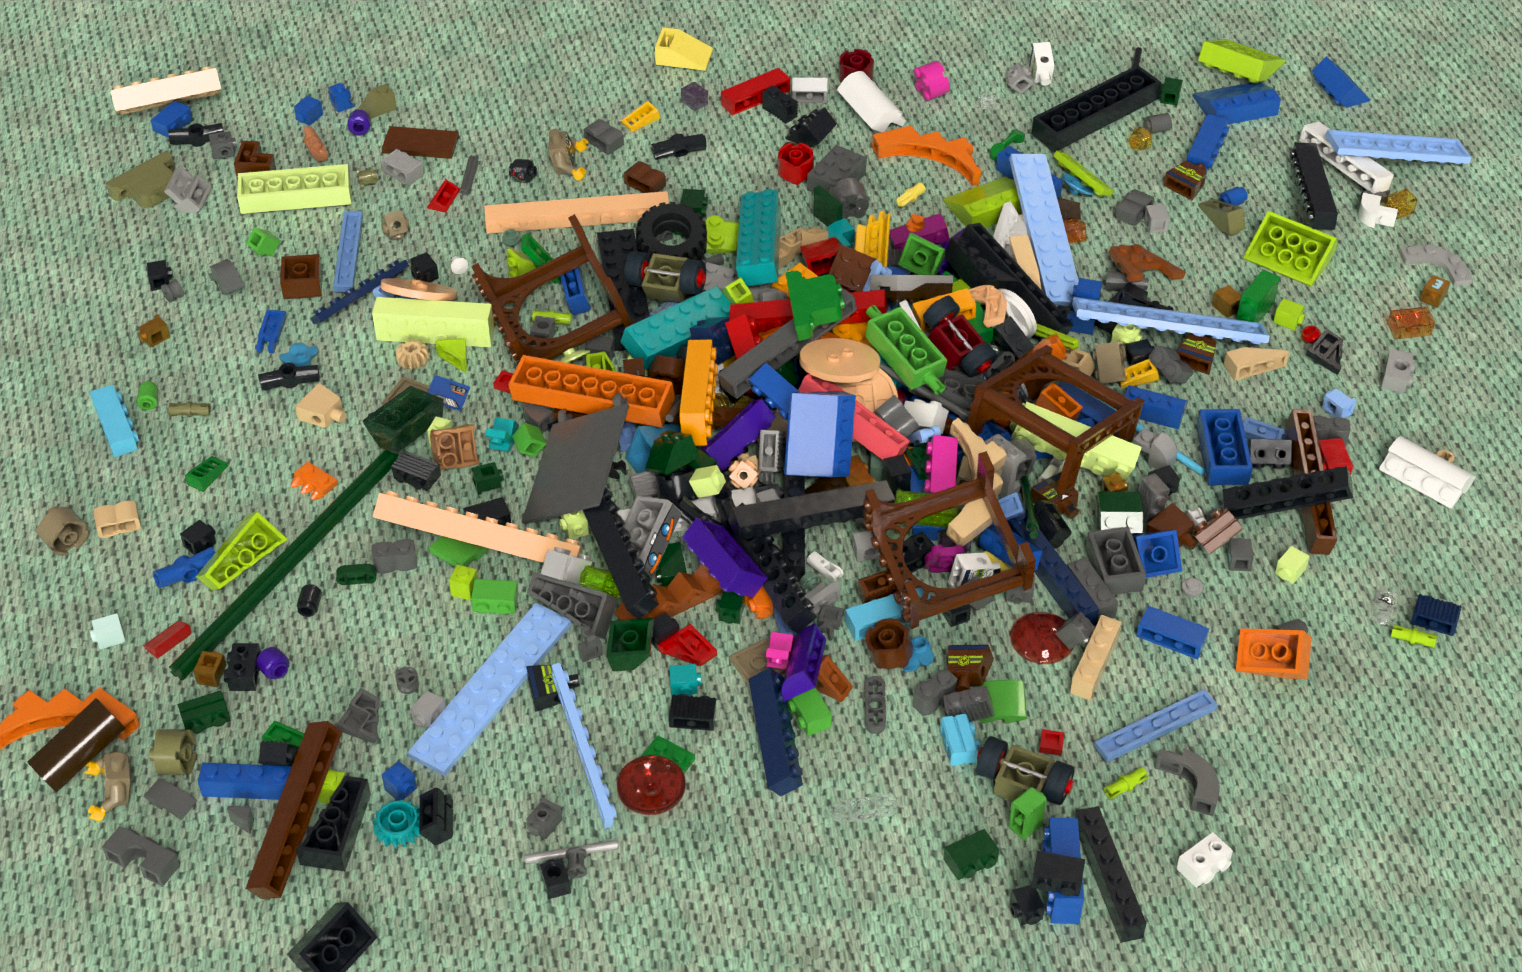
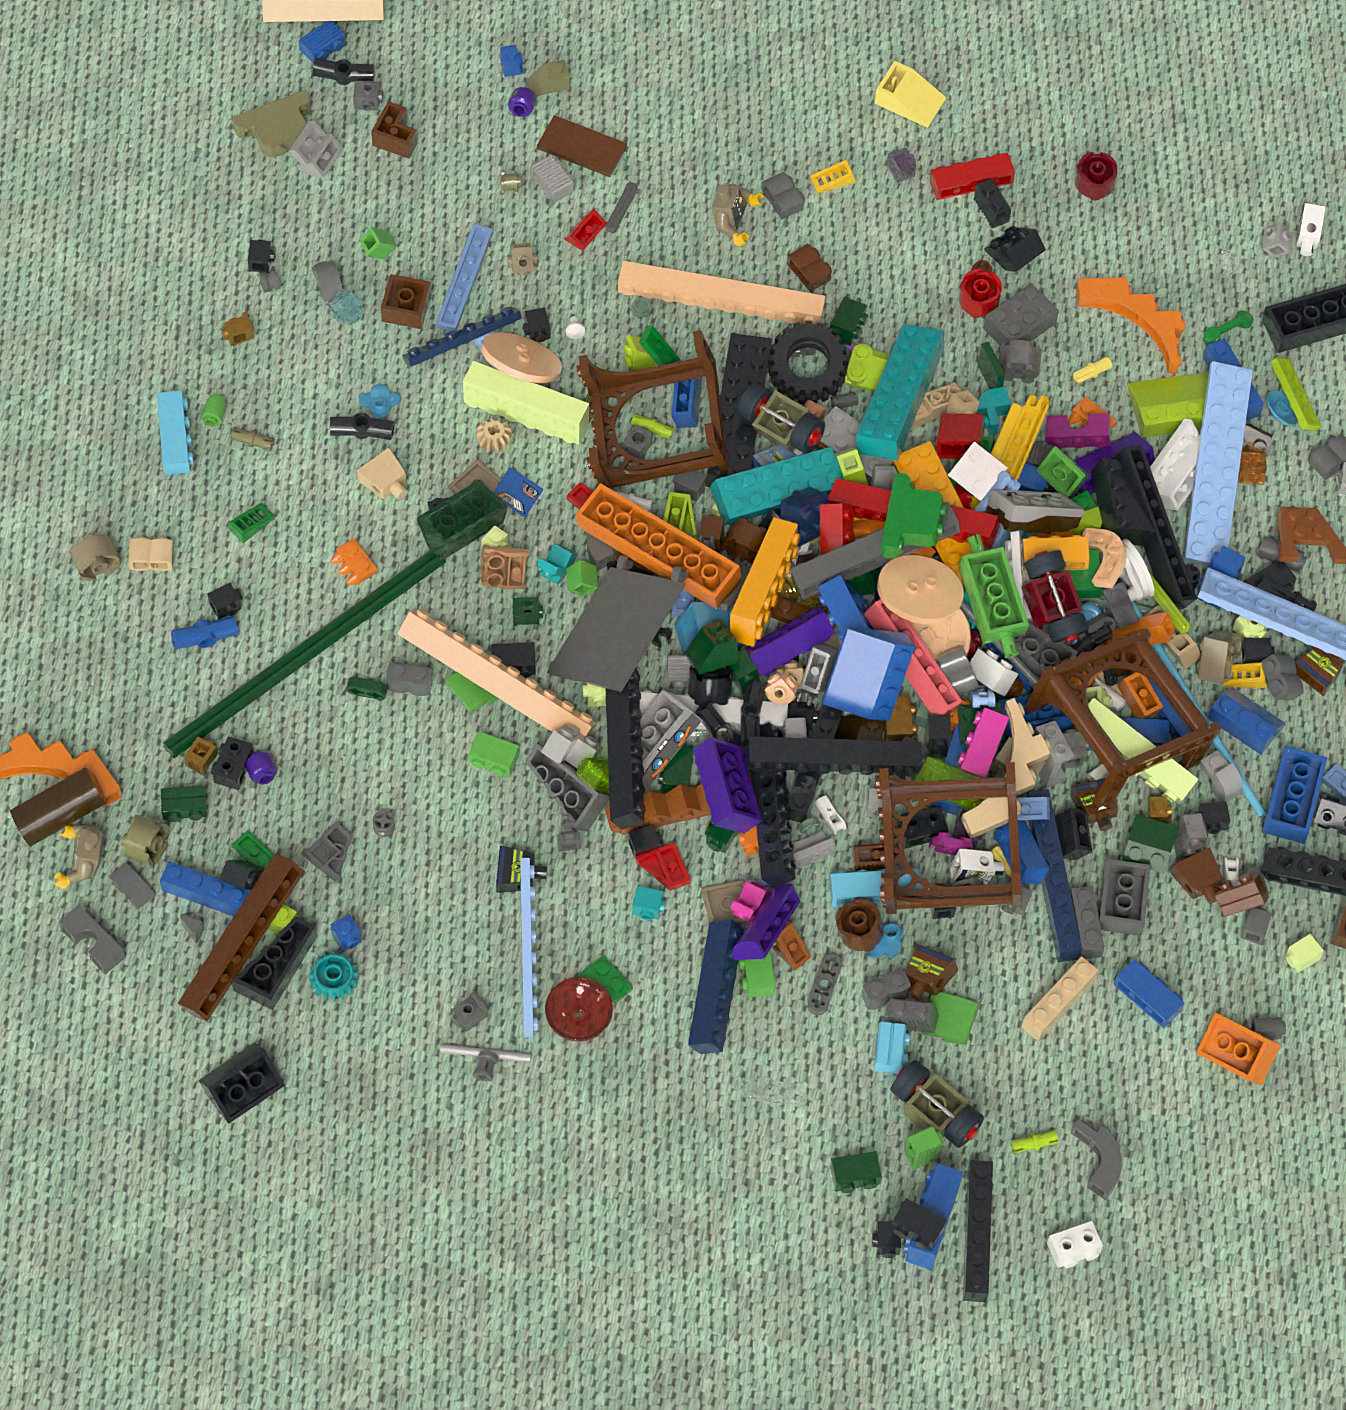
camera: 15 degrees right, 15 degrees up
light aqua brick [89,613,126,649] -> none
red slope [143,621,192,659] -> none
lime wedge [196,512,288,590] -> none
yellowish green brick [237,164,351,214] -> none
blue hinge [256,310,287,353] -> none
blue brick [294,95,323,126] -> none
black brick [297,584,322,617] -> none
nougat hinge [303,126,328,162] -> none
black brick [392,450,441,491] -> none
light blue plate [407,603,572,776] -> none
light grey brick [411,690,446,729] -> none
black brick [419,788,453,845] -> none
lime slope [435,338,467,373] -> none
lime brick [449,564,478,601] -> none
black head [509,159,537,183] -> none
black brick [540,858,571,900] -> none
yellowish green dish [559,348,591,363] -> none
dark green slope [606,618,654,671] -> none
black piece [651,134,707,160] -> none
black brick [669,694,717,731] -> none
yellowish green brick [689,465,726,498] -> none
brick [792,77,827,103] -> none
dark grey plate [818,604,844,641] -> none
white brick [837,71,906,132] -> none
dark pink brick [913,60,950,101] -> none
tan slope [1009,234,1041,289] -> none
clear red dish [1010,611,1074,664] -> none
dark green bar [1020,476,1039,539] -> none
red plate [1039,729,1064,756] -> none
flat silver brick [1055,612,1095,650] -> none
medium blue plate [1094,689,1218,763] -> none
blue slope [1132,530,1182,578] -> none
light grey plate [1182,578,1203,597] -> none
none -> clear light blue brick [327,291,365,324]

